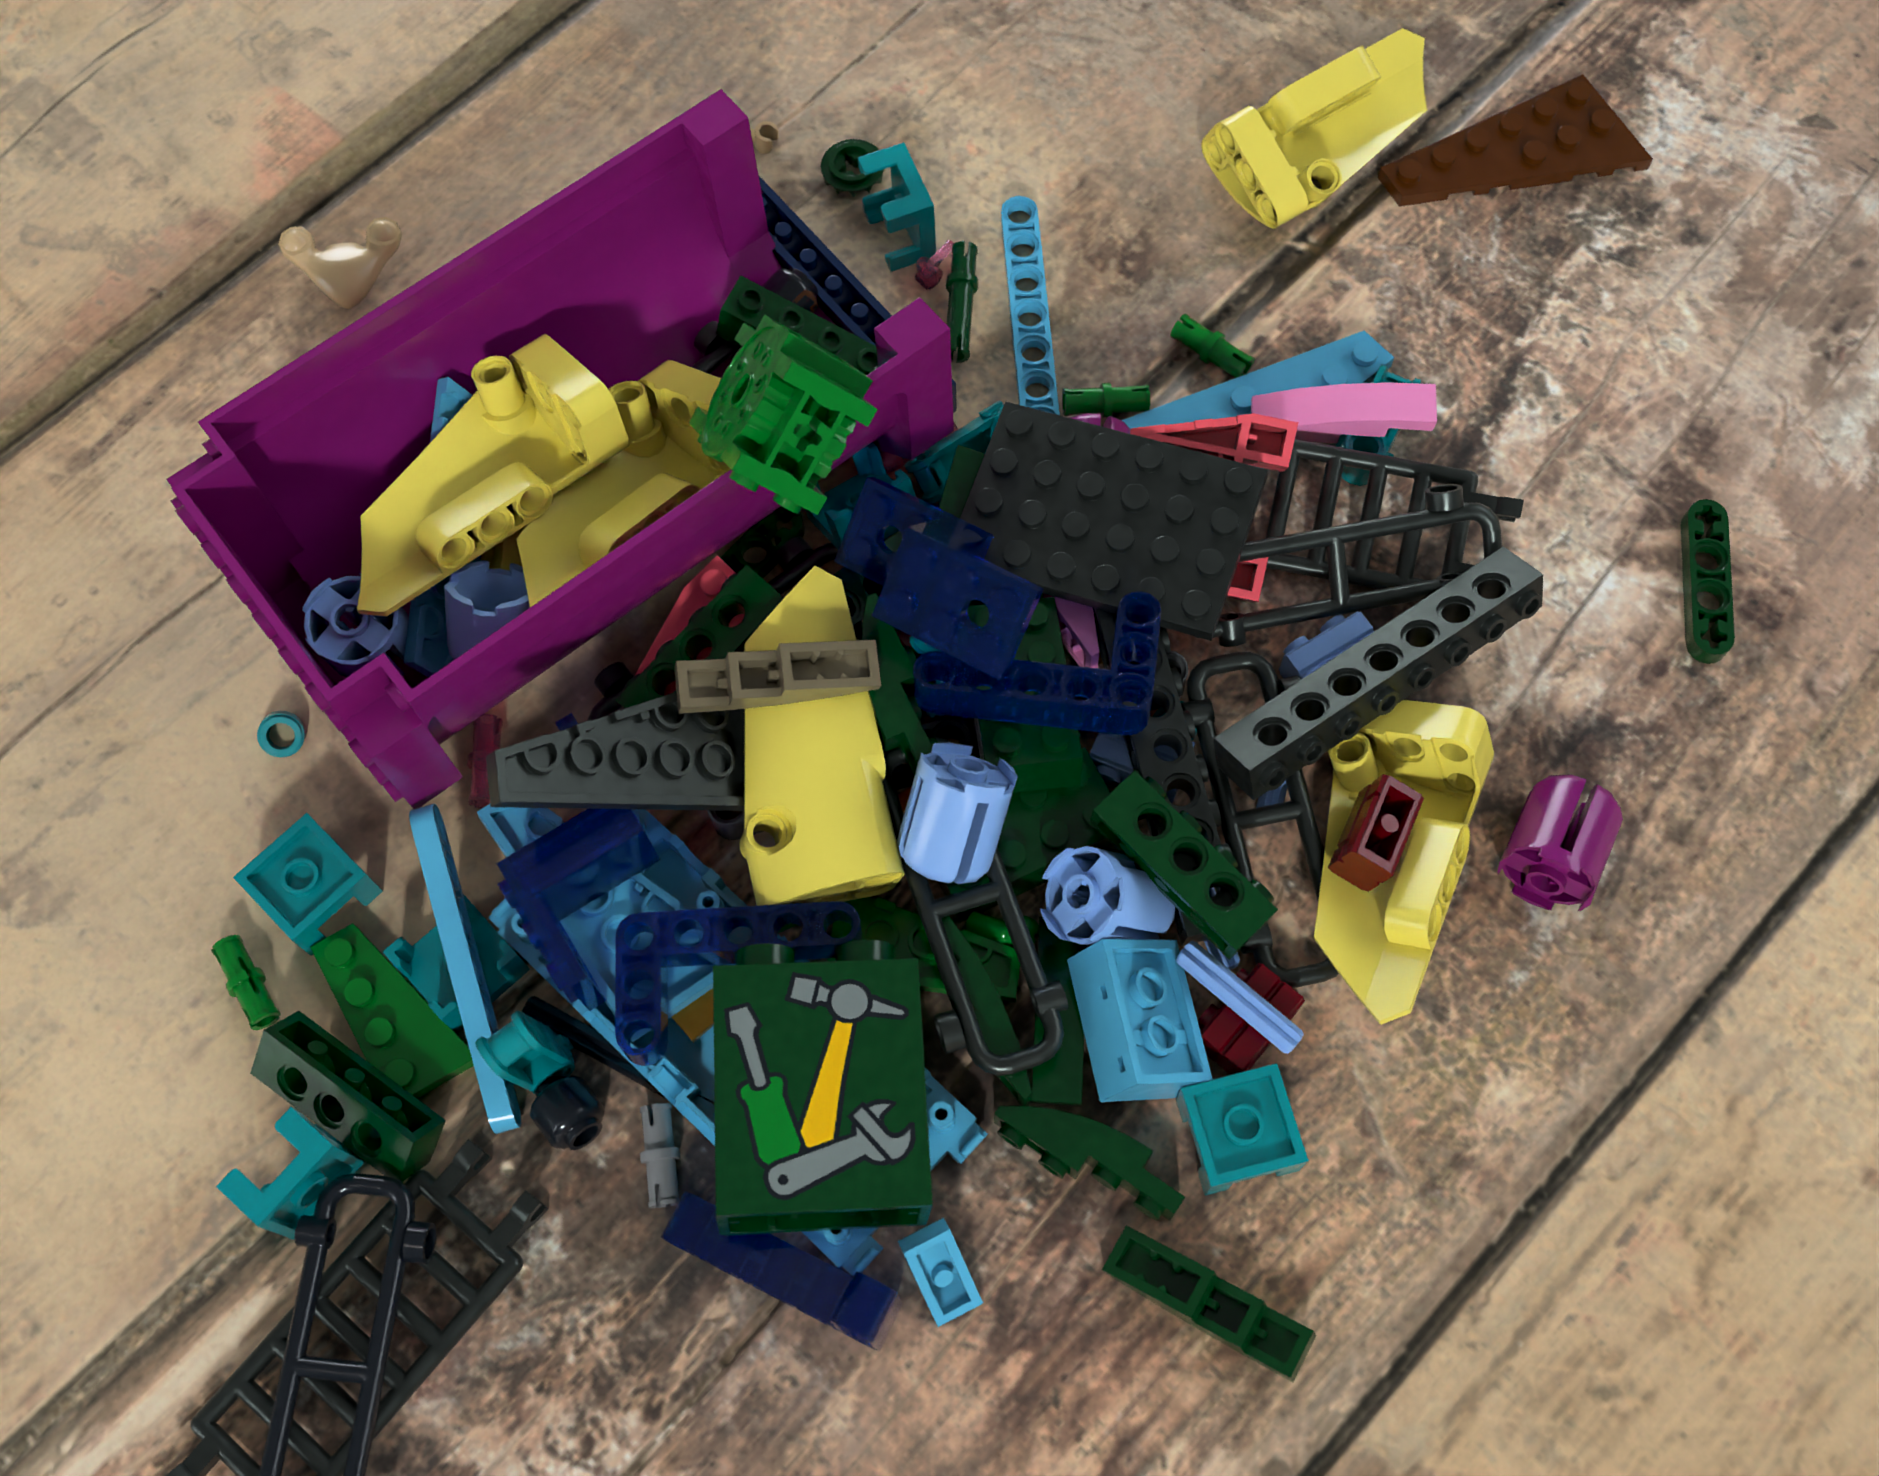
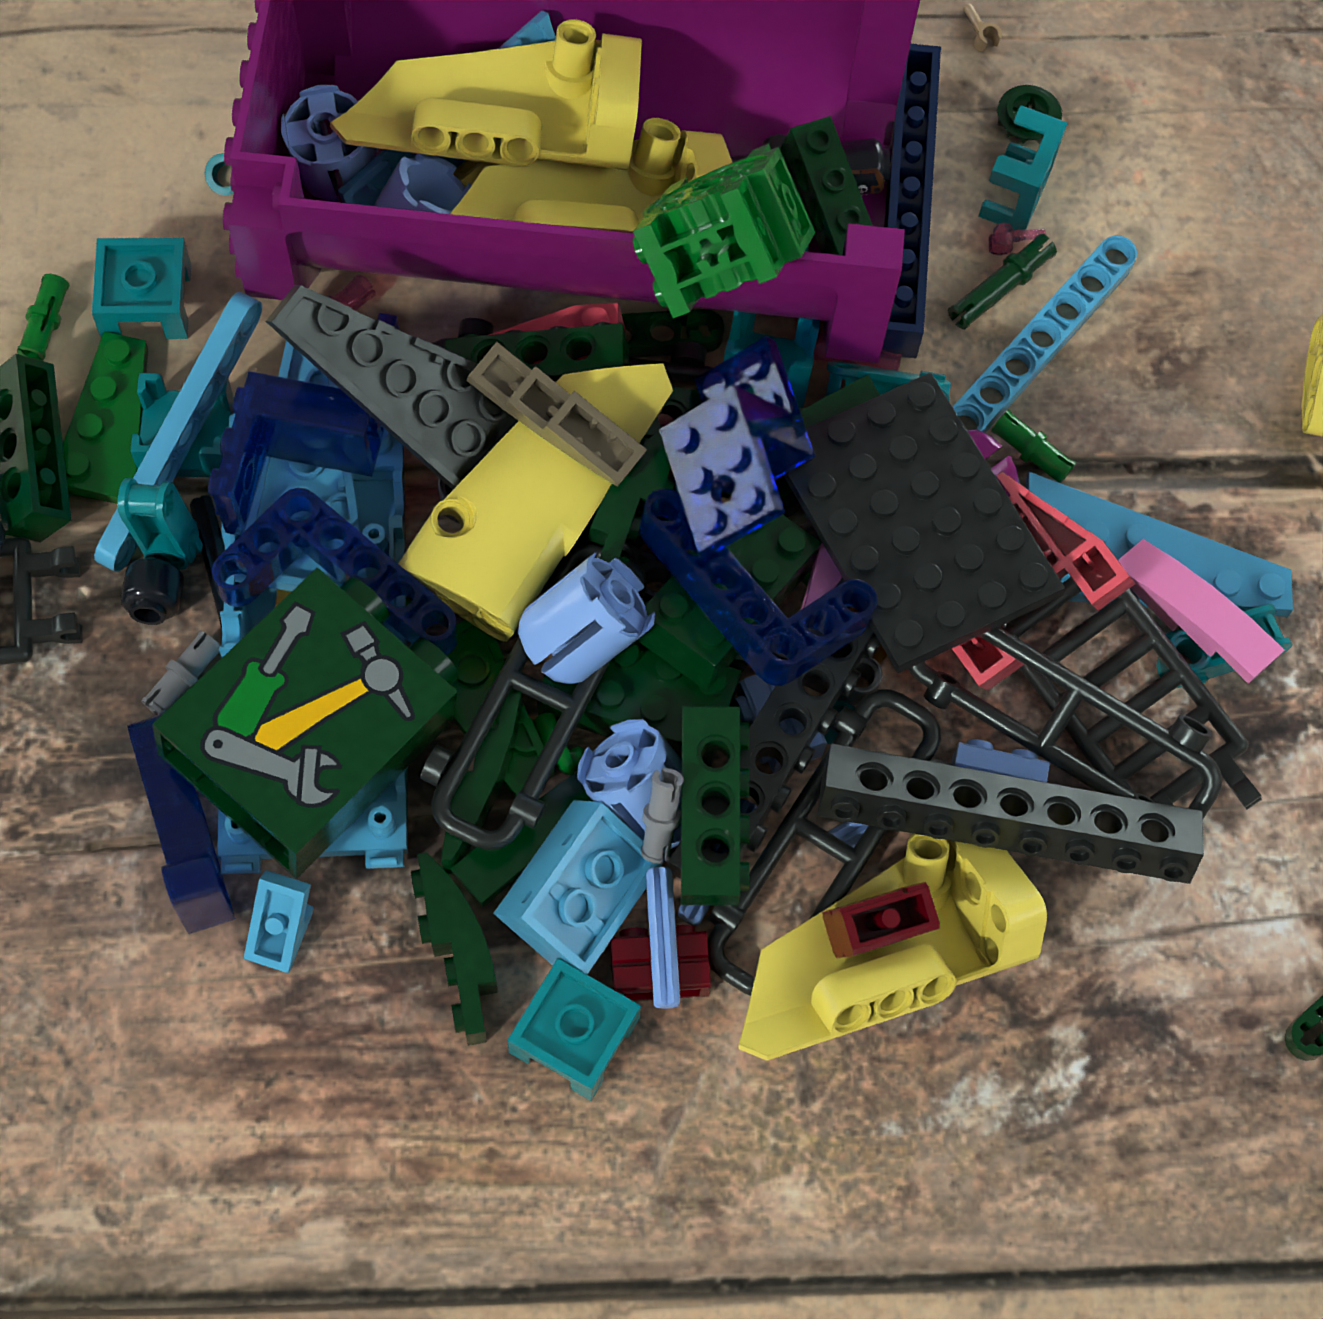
camera: 35 degrees right, 0 degrees up
dark green slope [1102,1225,1316,1382] -> none
green pin [1170,314,1255,378] -> none
magenta cylinder [1497,774,1623,911] -> none
none -> light grey pin [641,768,683,863]

